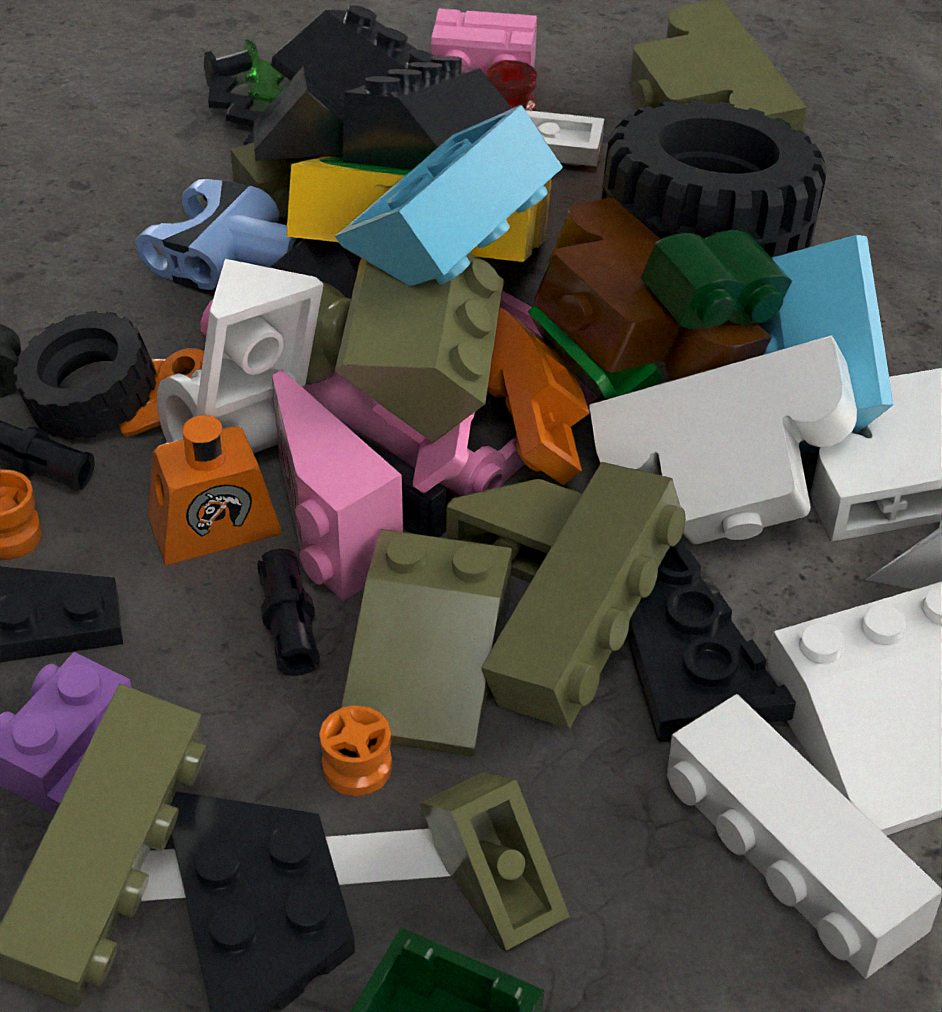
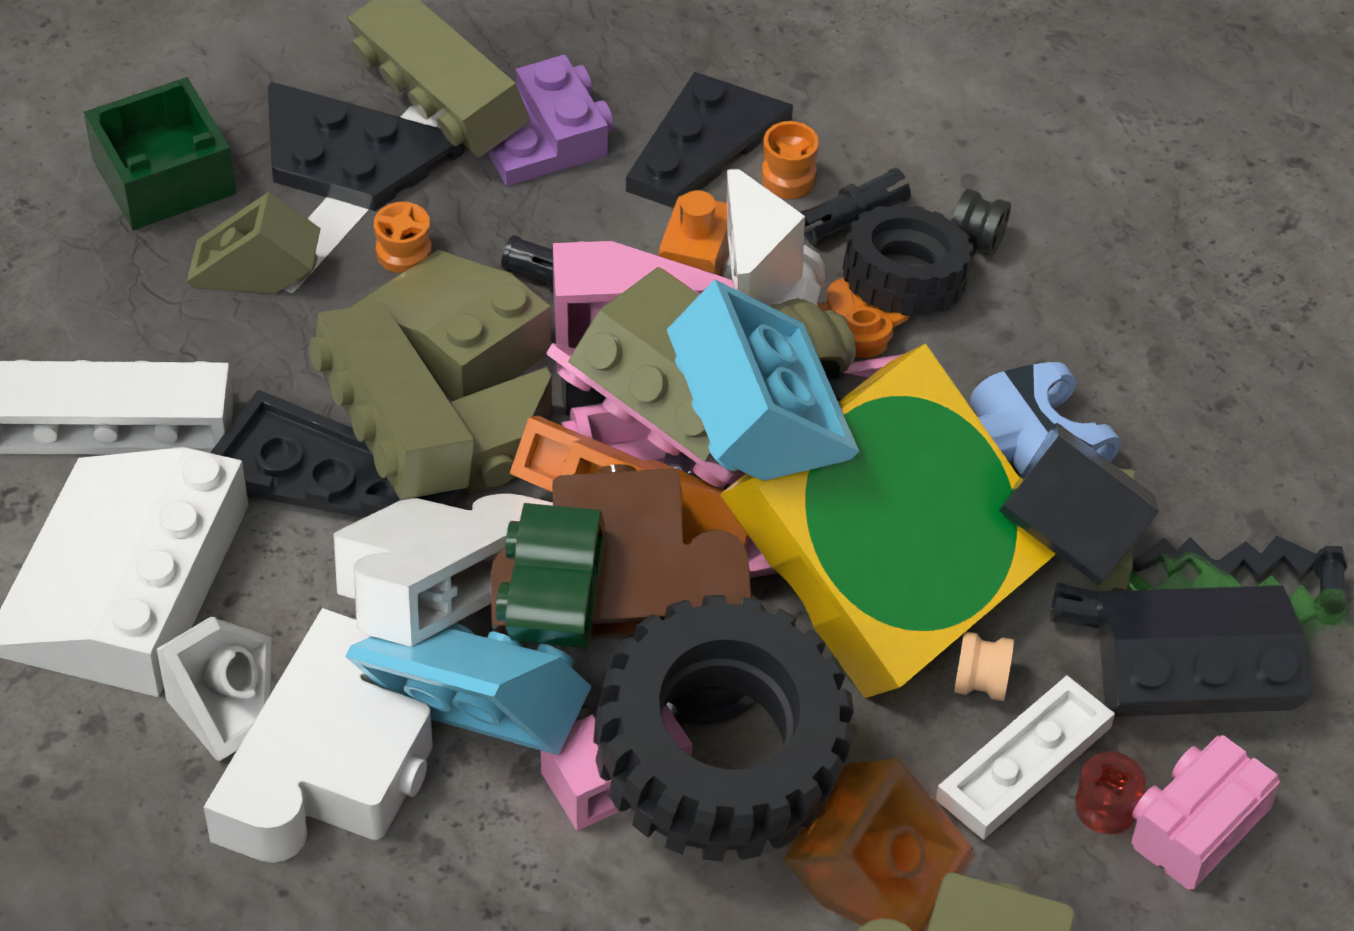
camera: 125 degrees right, 5 degrees up
black slope [343,56,512,170] -> none

